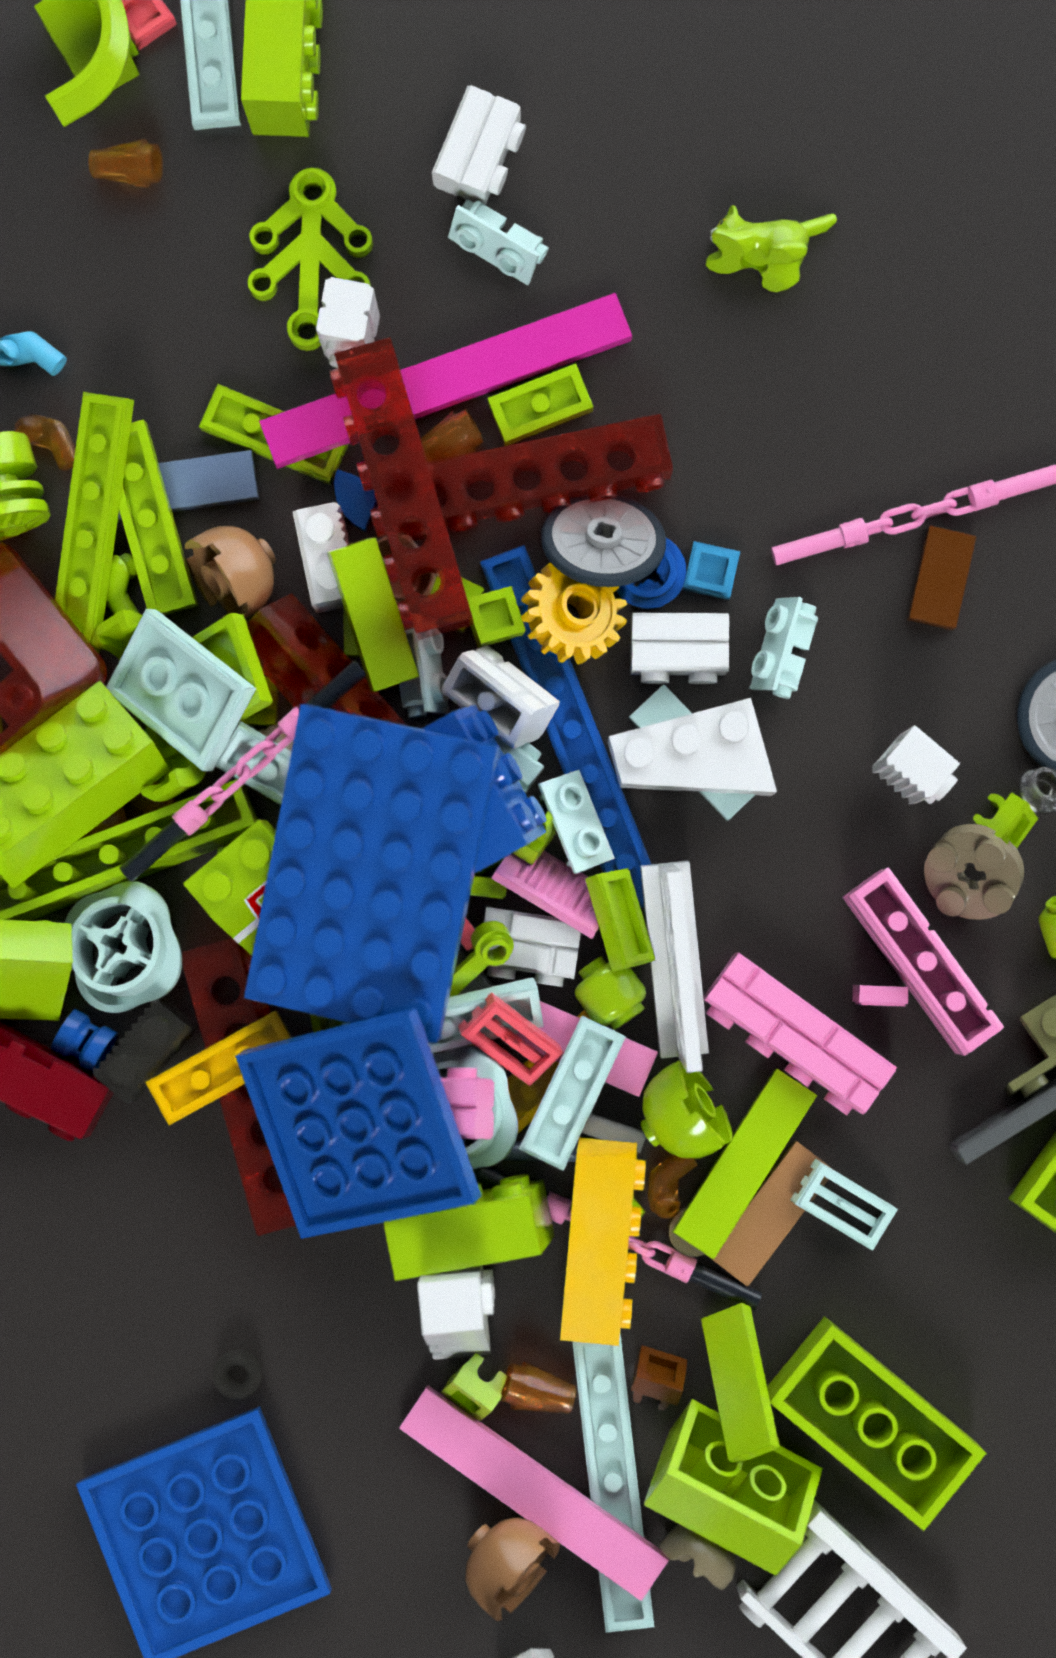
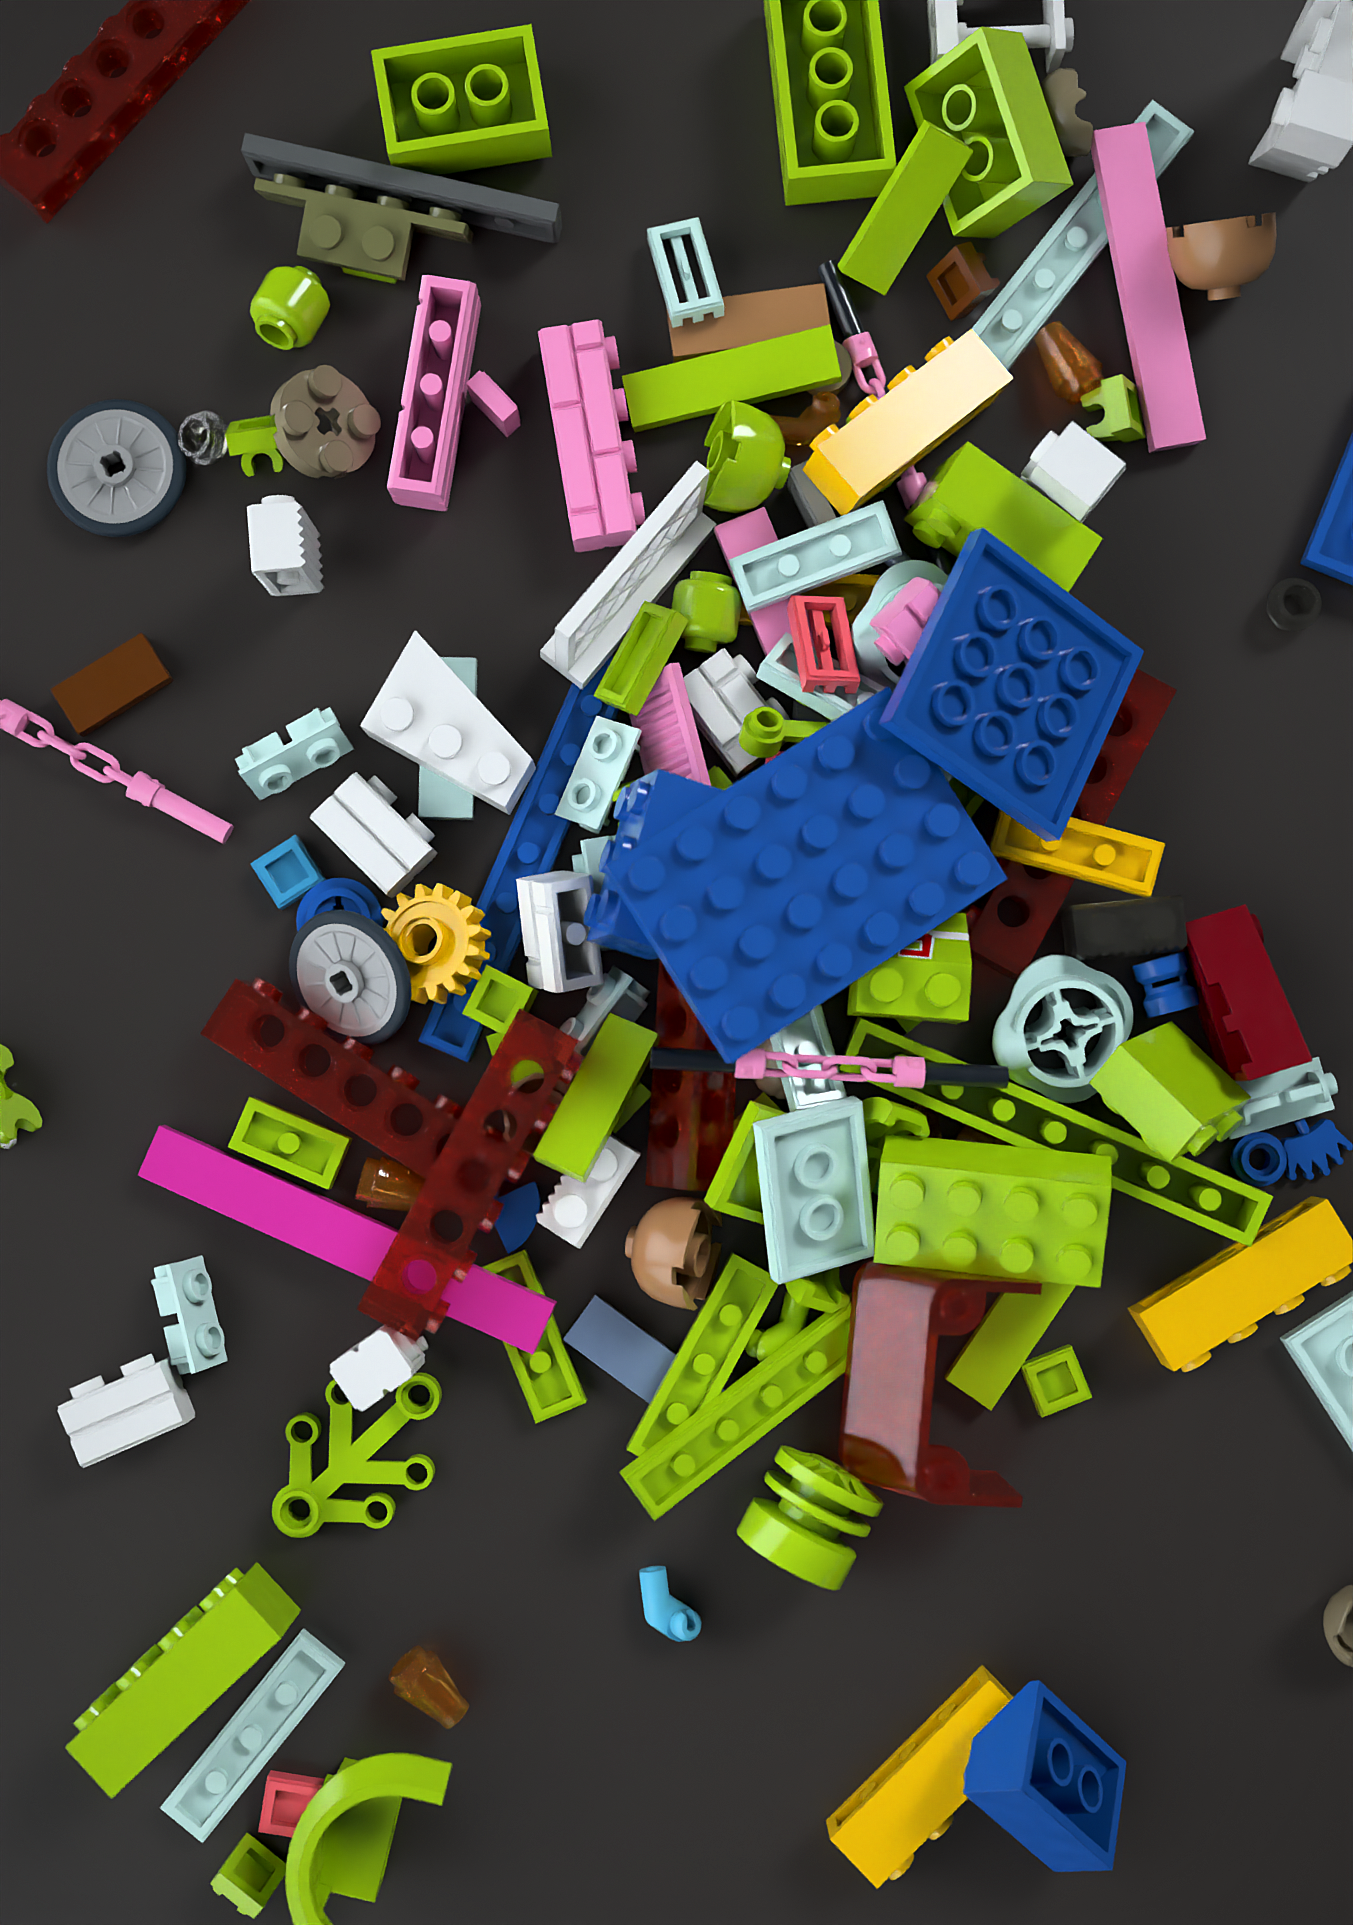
camera: 135 degrees left, 0 degrees up
clear orange arm [14,414,76,471] -> none

